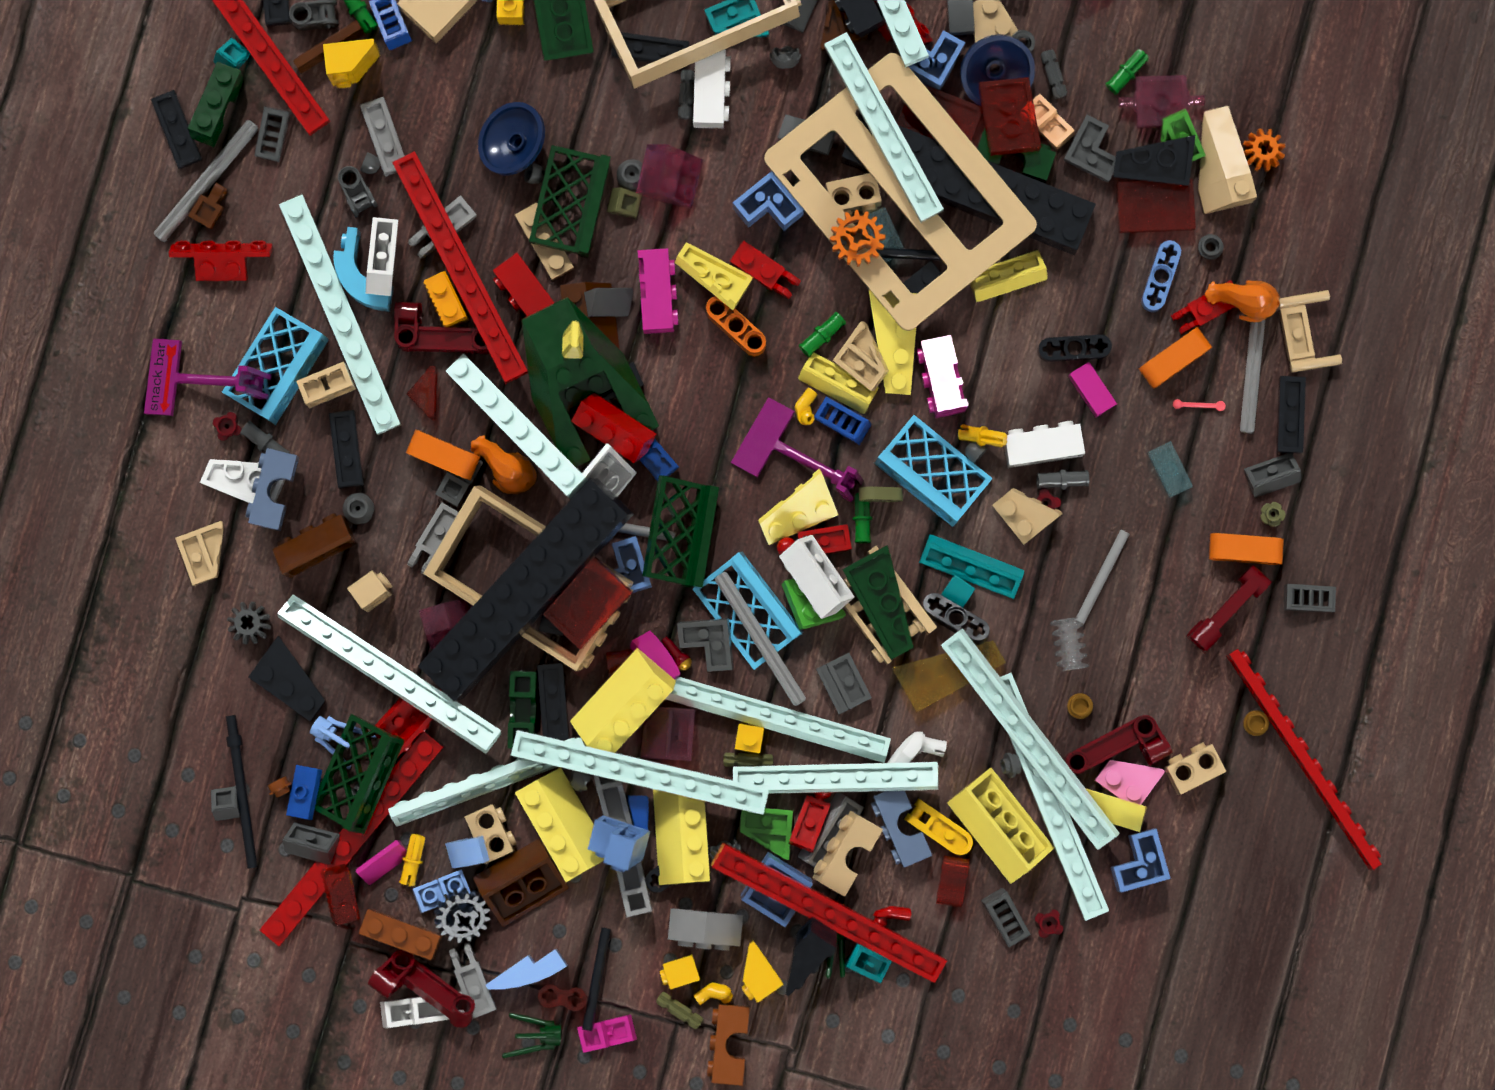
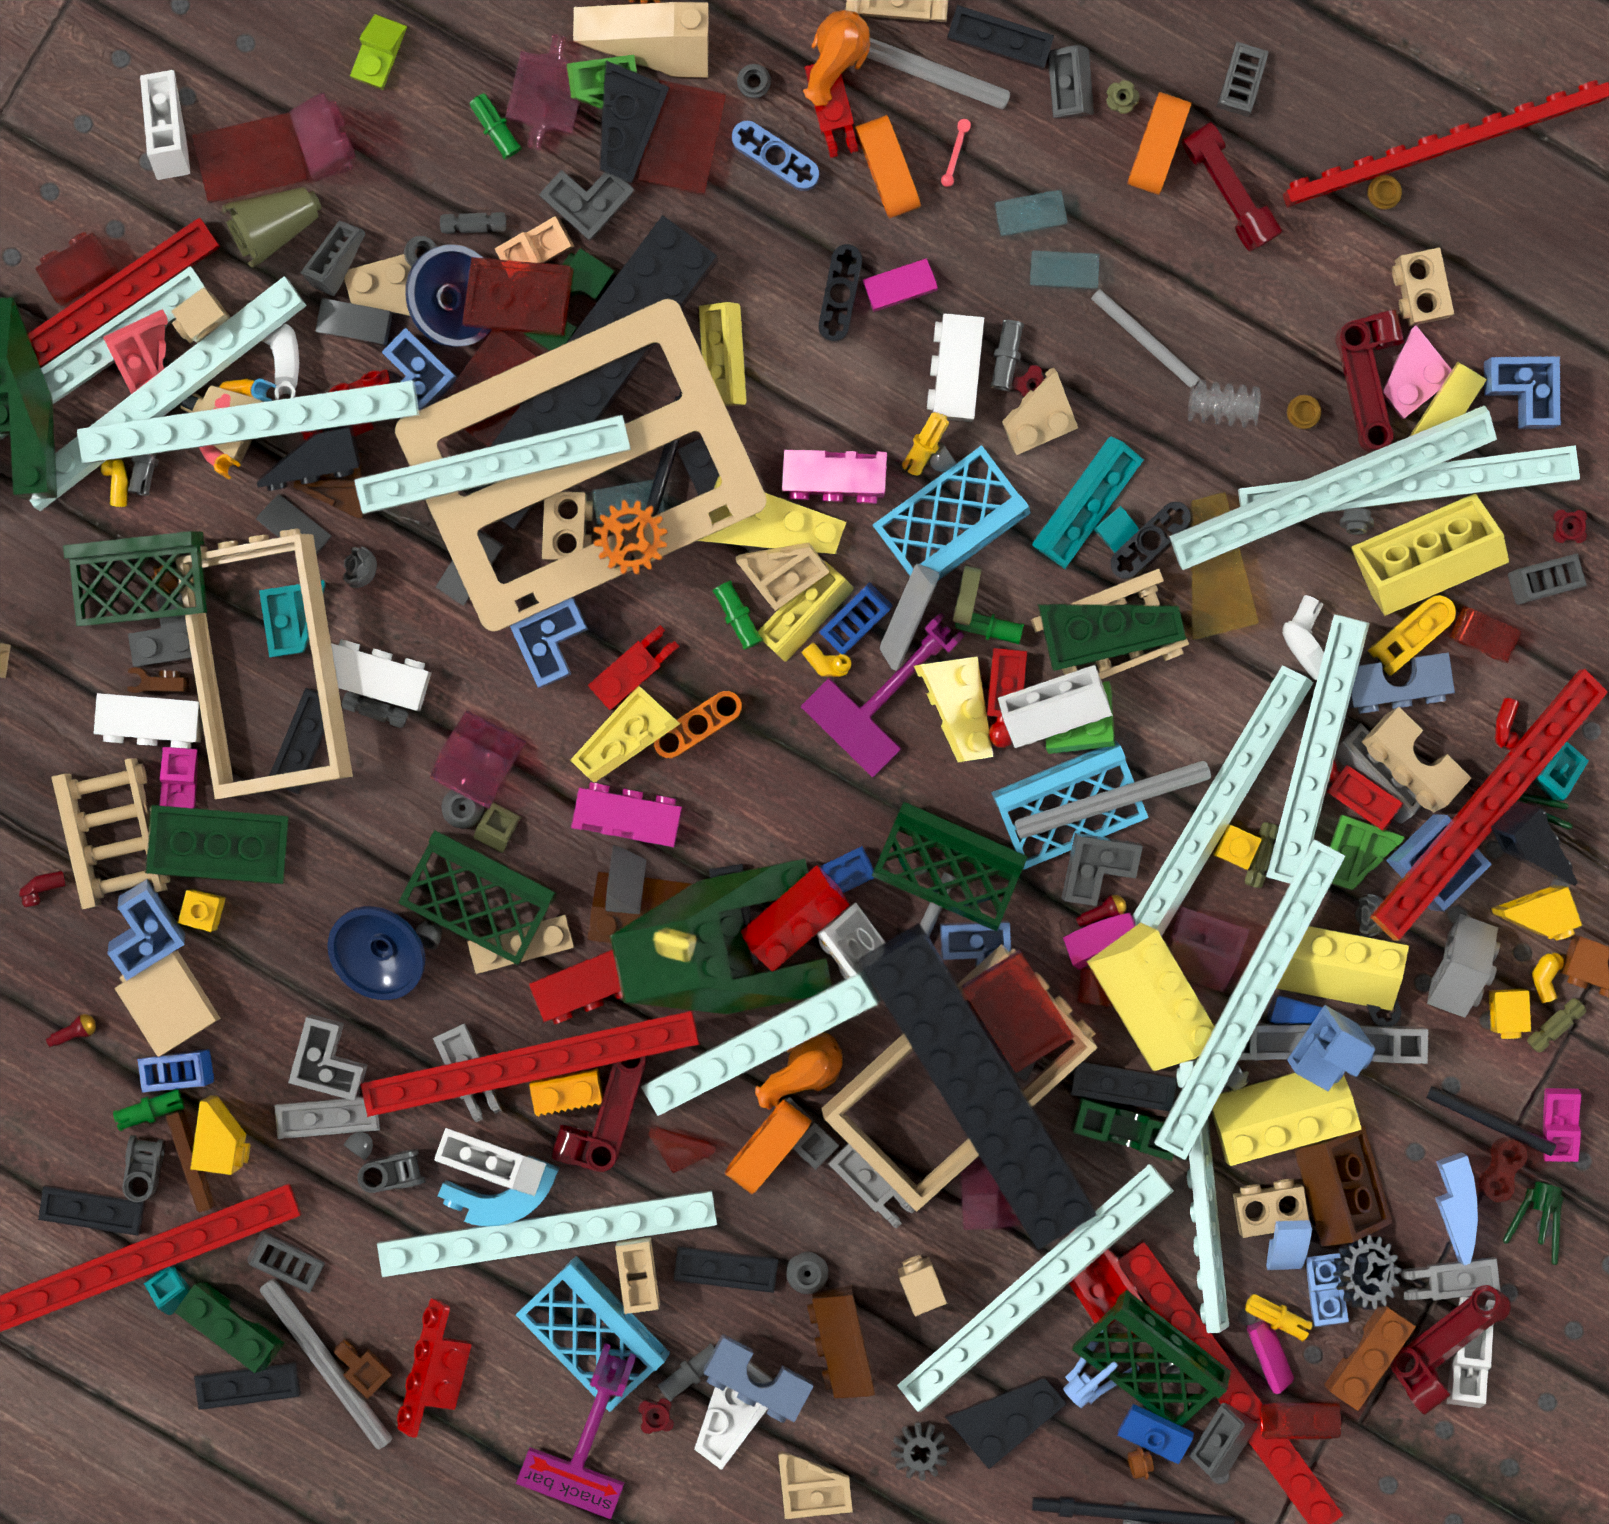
camera: 75 degrees left, 5 degrees up
dark grey plate [816,653,872,715] -> none
none -> light grey brick [288,1014,368,1101]
none -> light grey slope [880,564,940,671]
none -> clear light blue plate [1029,251,1100,289]

